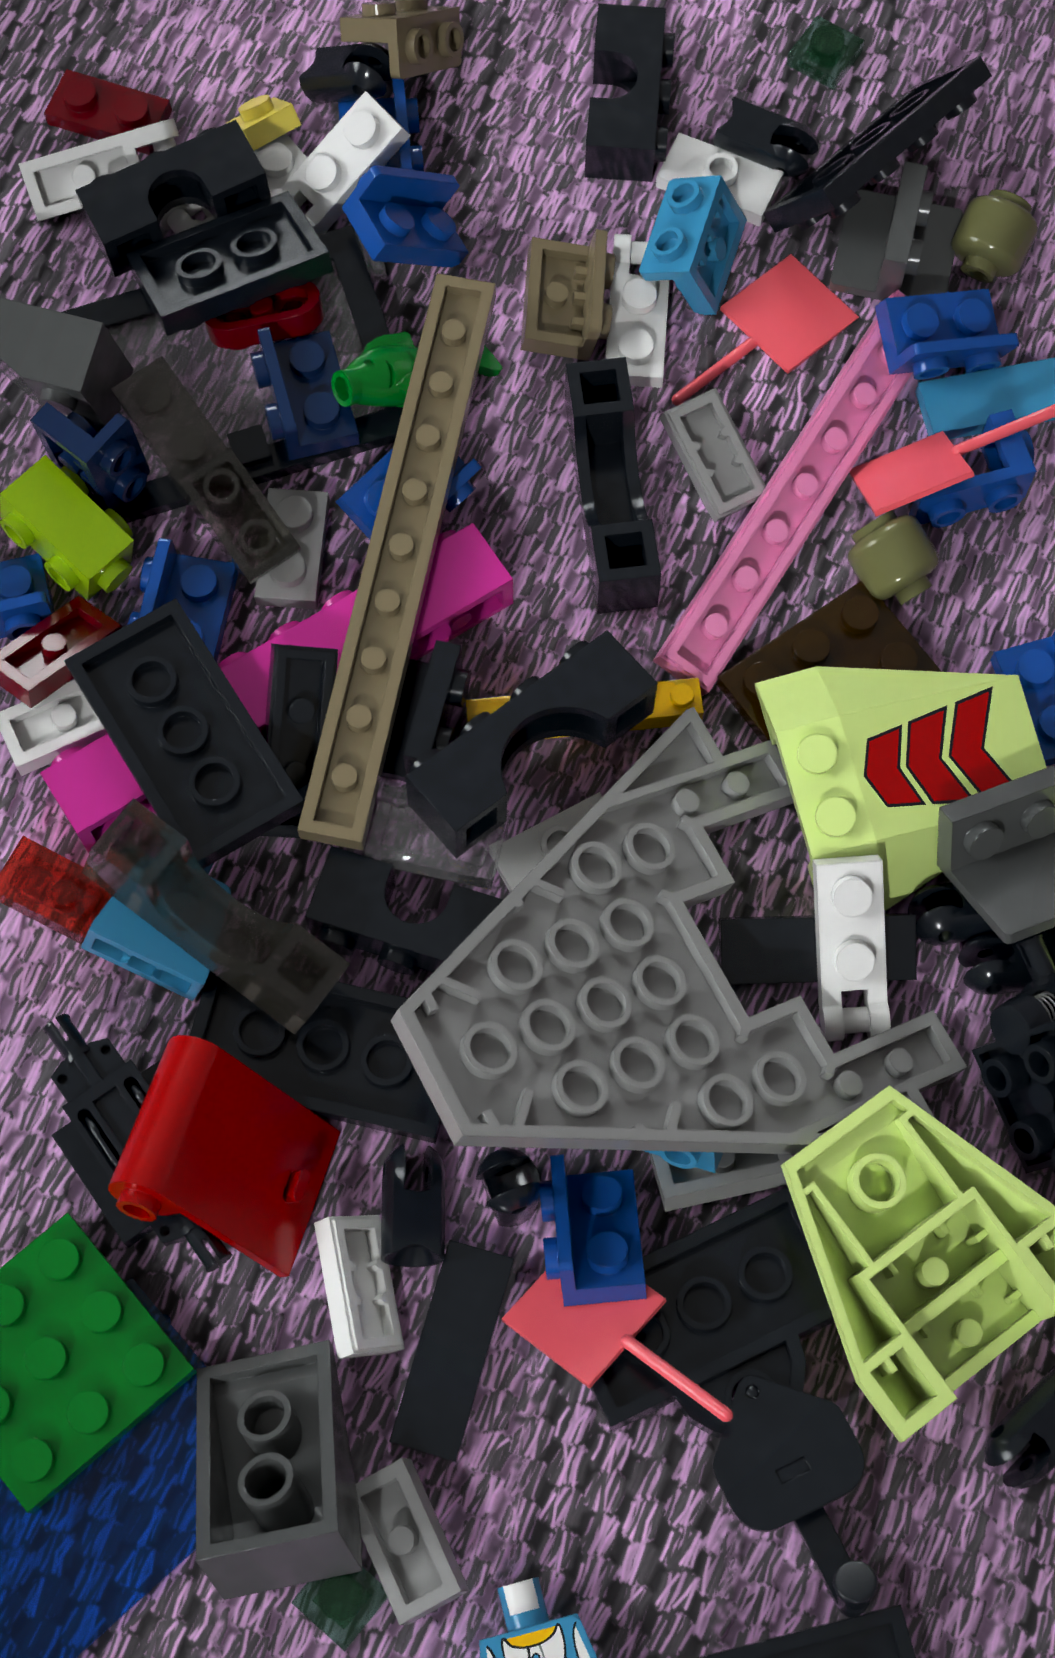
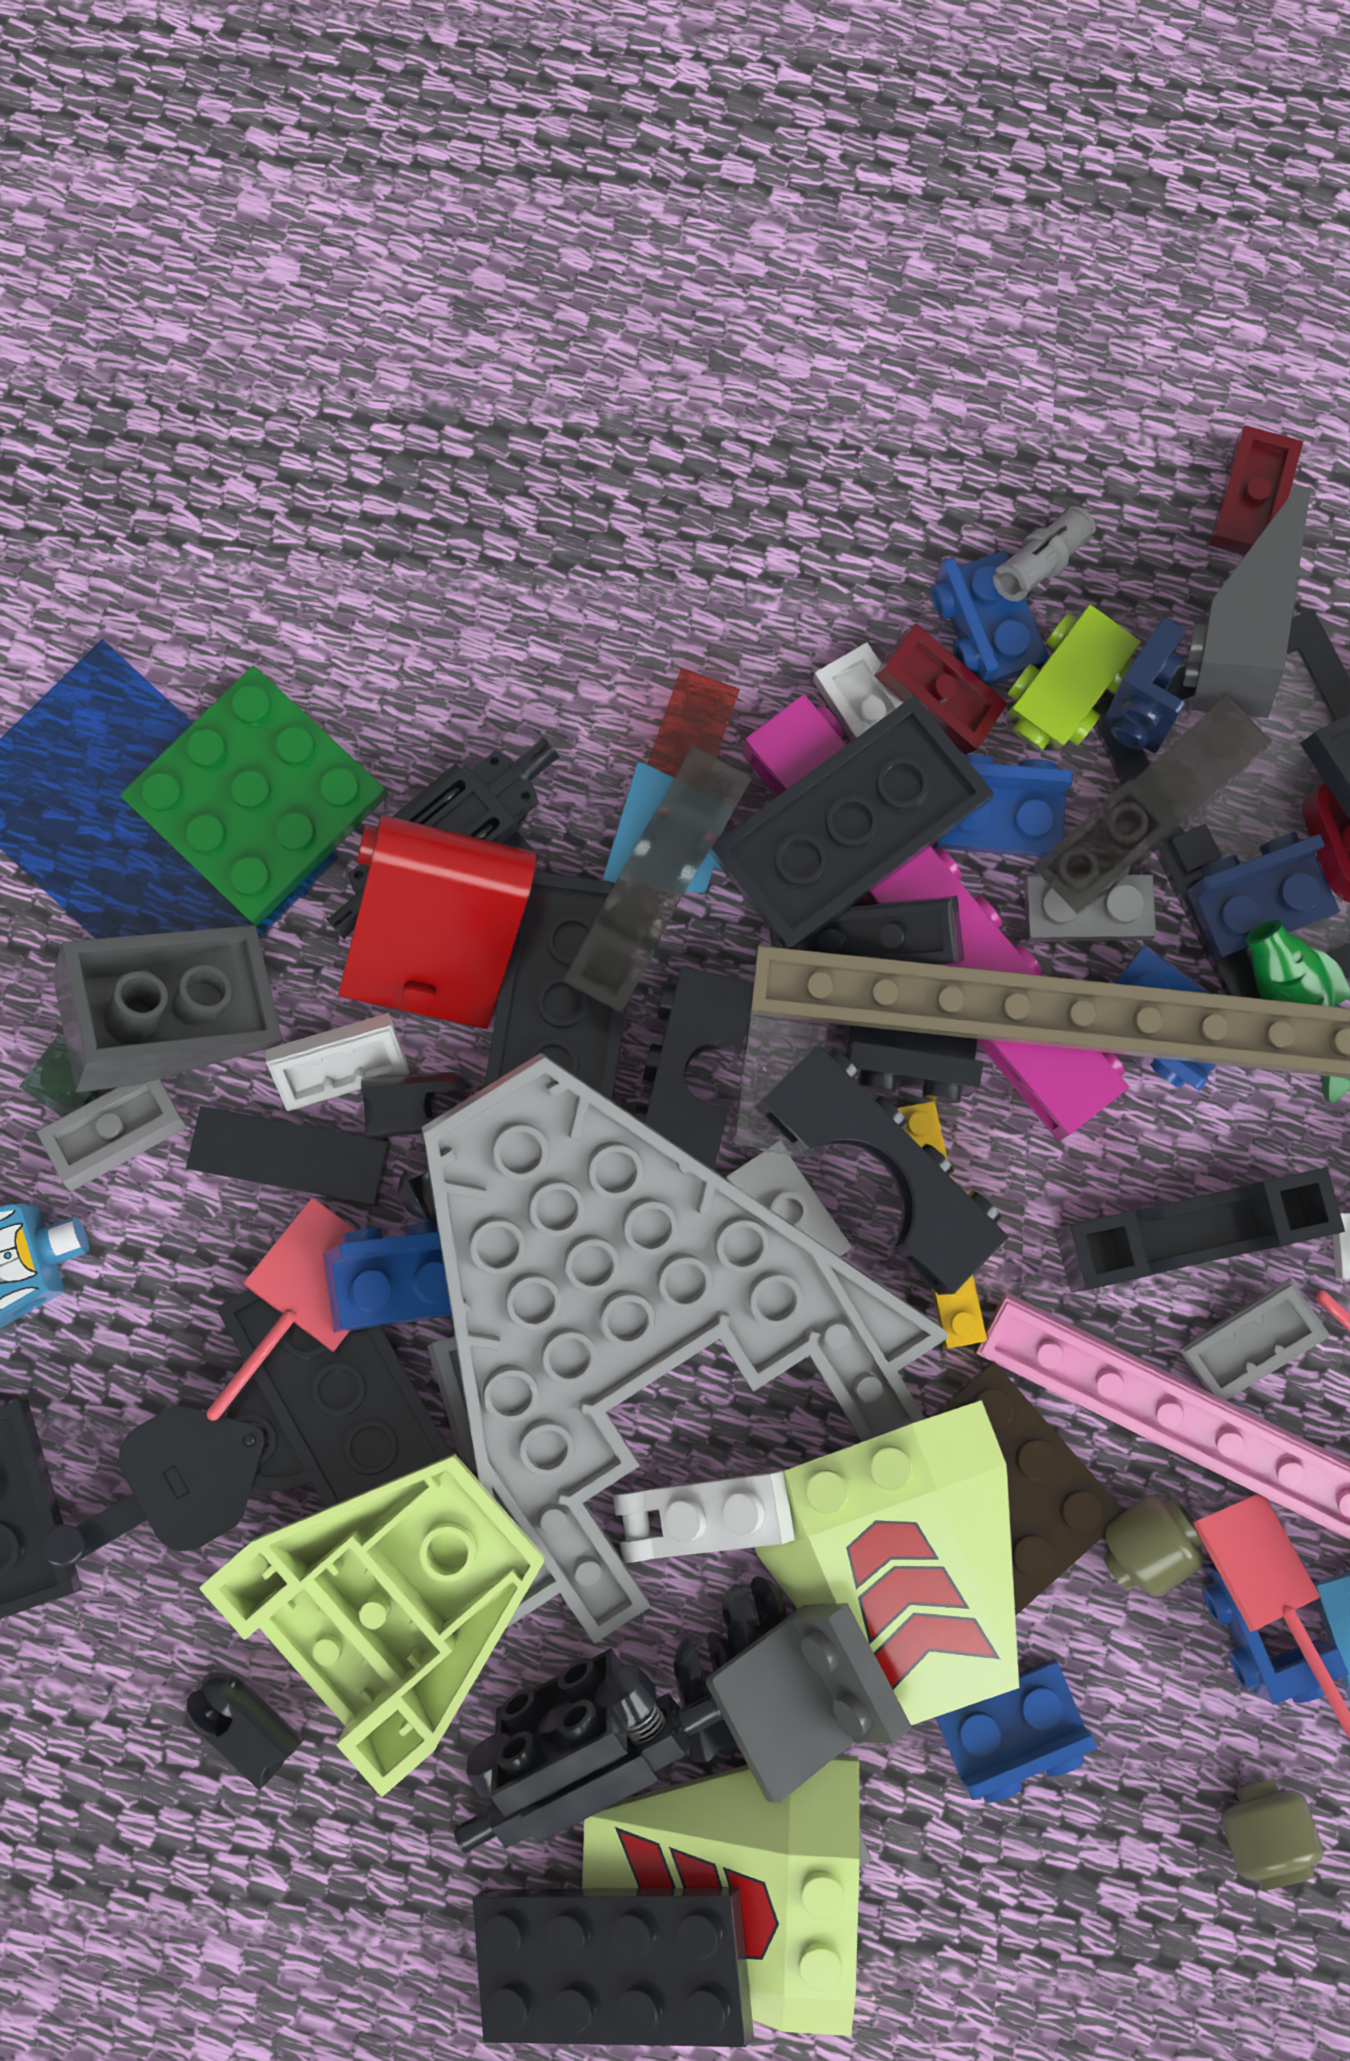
camera: 85 degrees right, 10 degrees up
black tile [718,913,917,984] -> none

